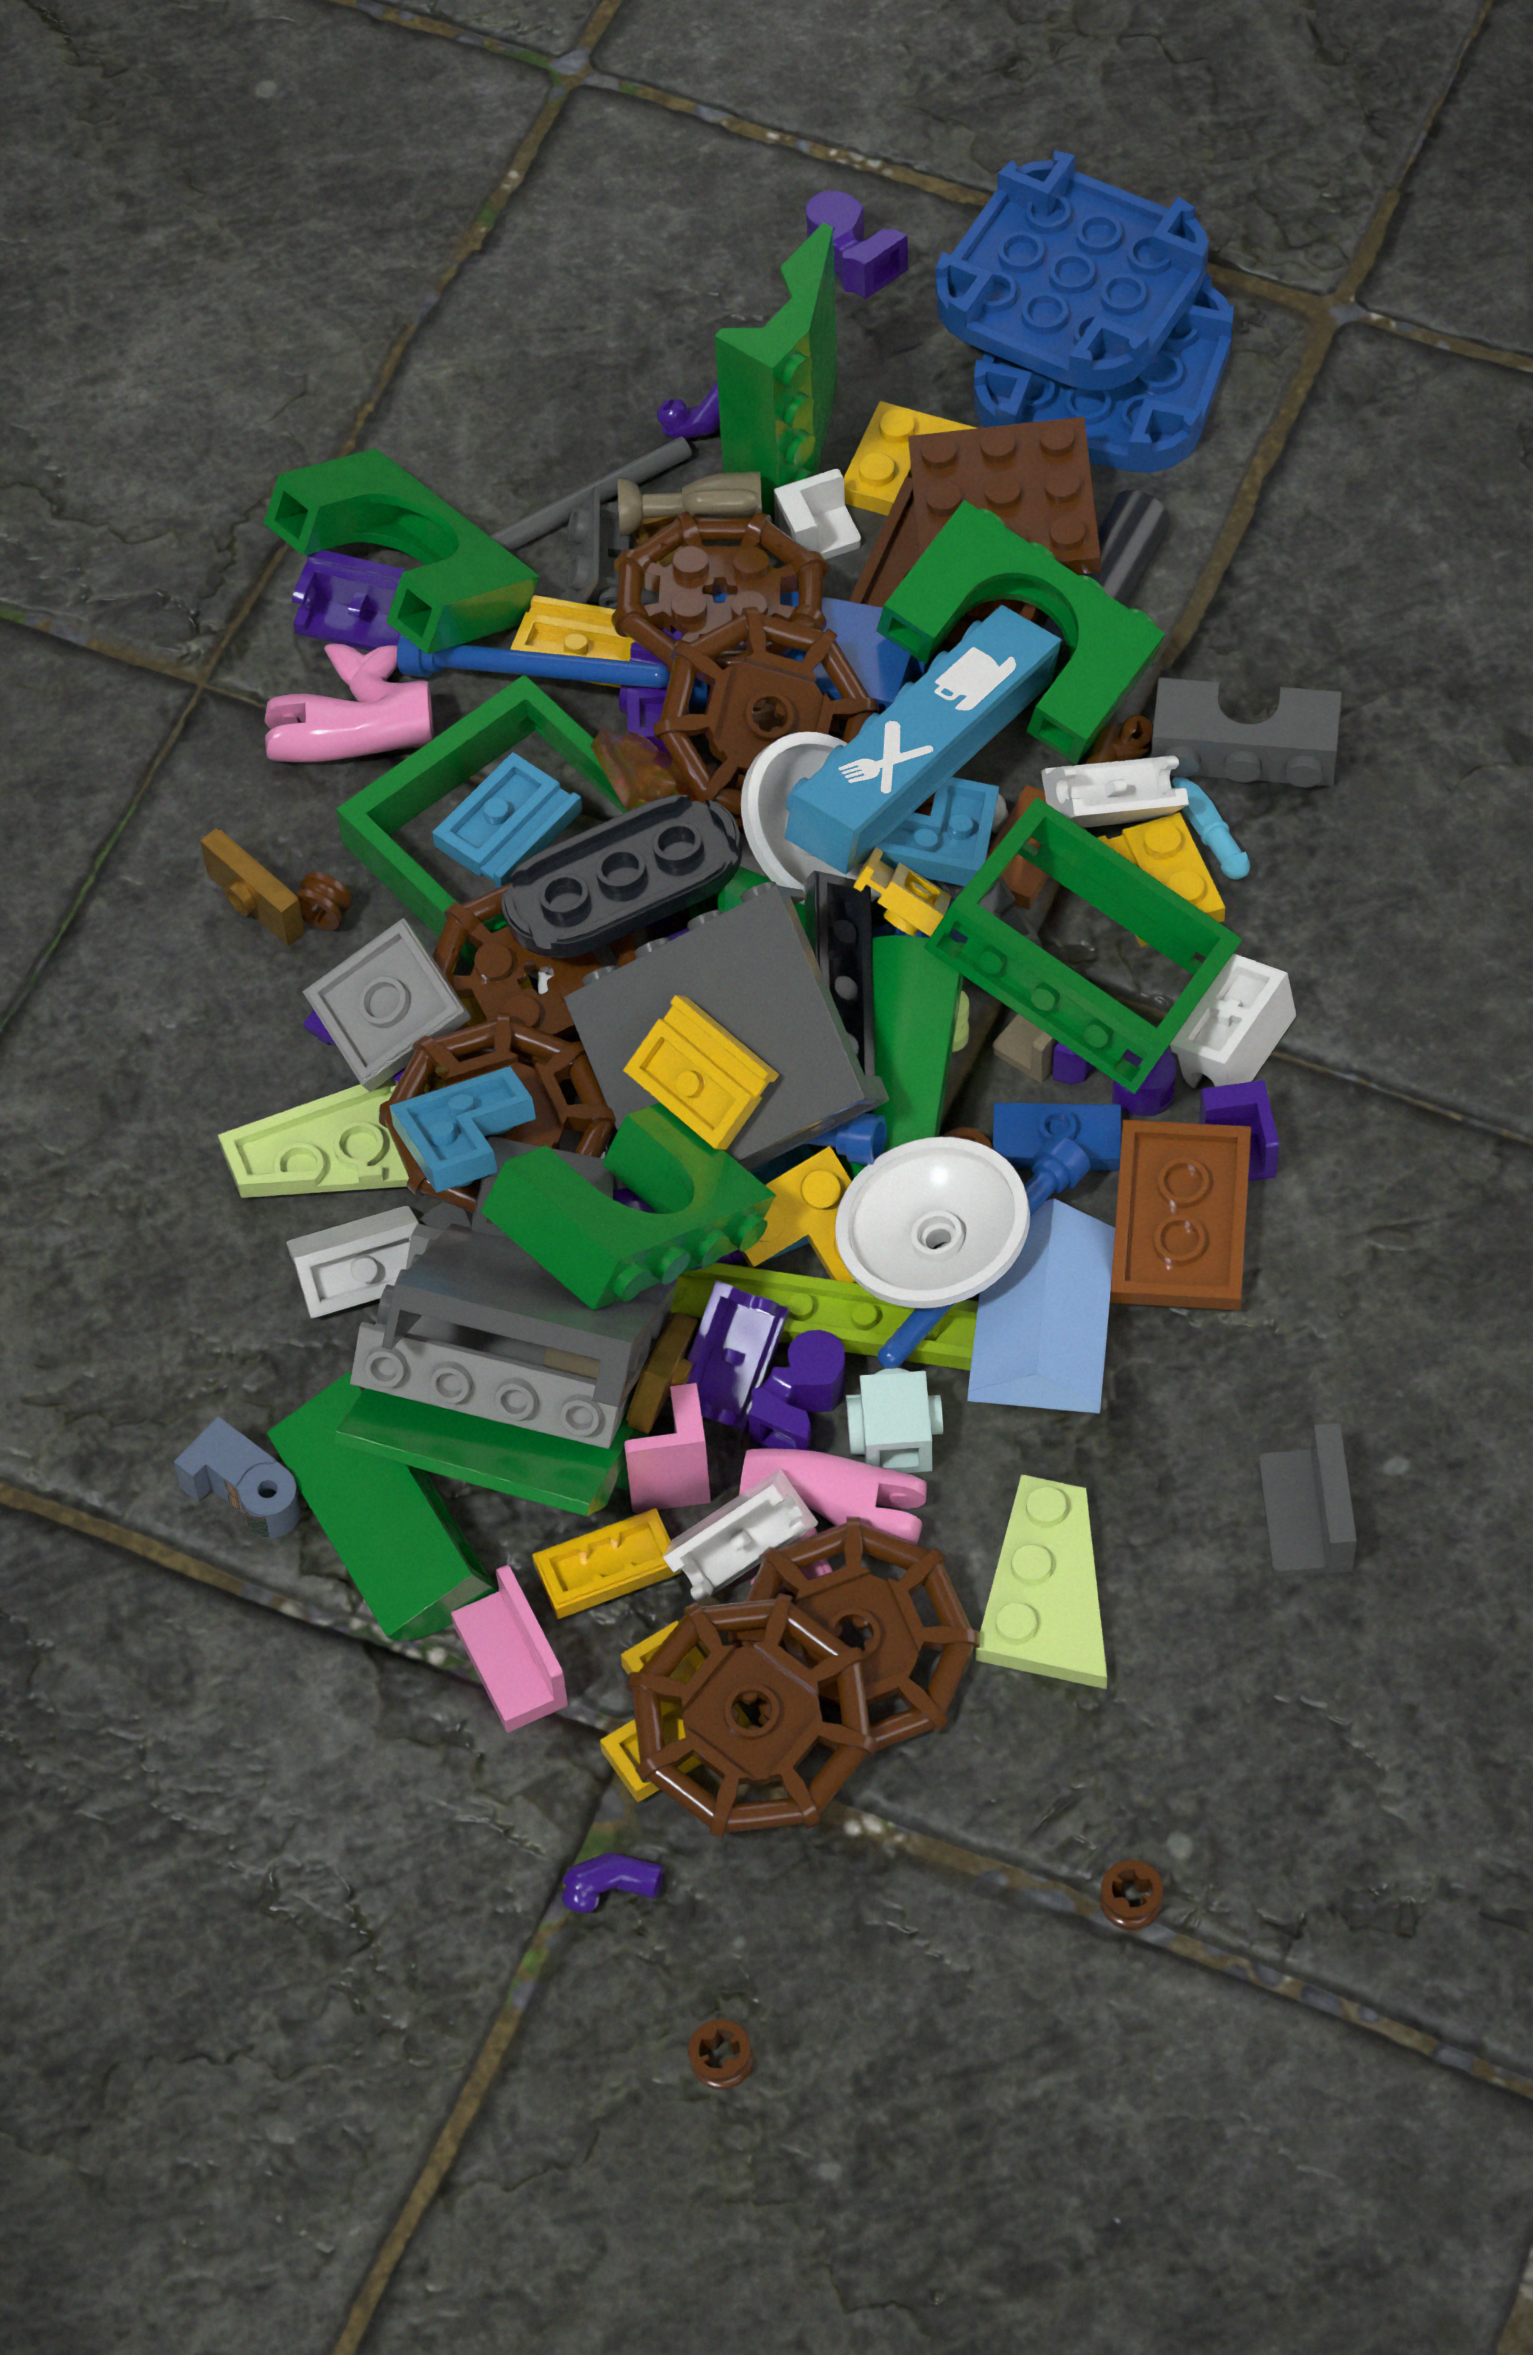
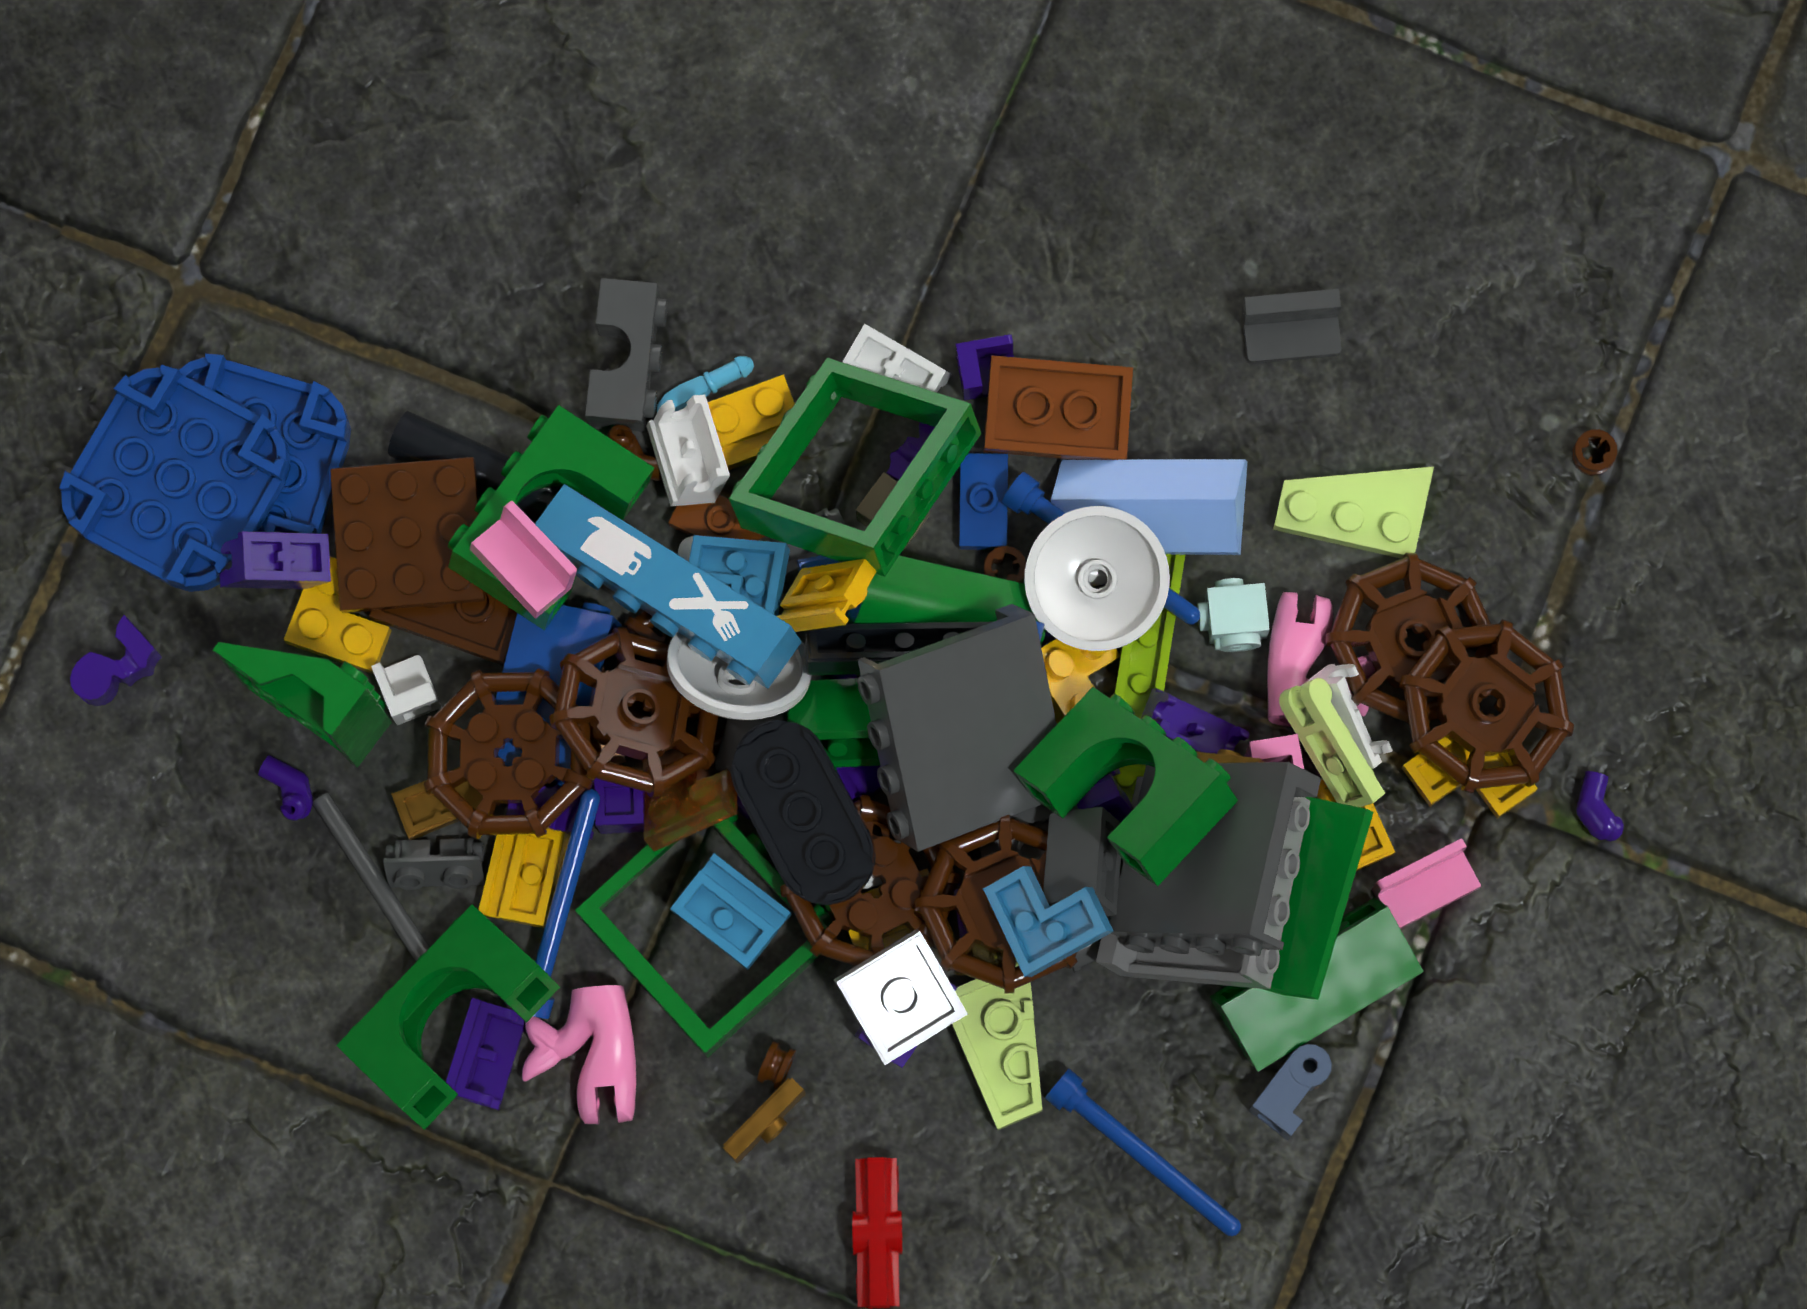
camera: 90 degrees left, 20 degrees up
white panel [286,1206,419,1319] -> none
dark tan piece [618,471,762,537] -> none
yellow plate [623,995,779,1150] -> none
reddish brown bush [688,2019,753,2089] -> none
dark purple leg [748,1330,846,1451] -> none
none -> dark purple hinge [219,531,331,589]
none -> bright pink panel [470,500,577,619]
none -> red piece [852,1157,903,1308]
none -> blue piece [1045,1068,1241,1236]
none -> yellowish green plate [1279,678,1385,807]

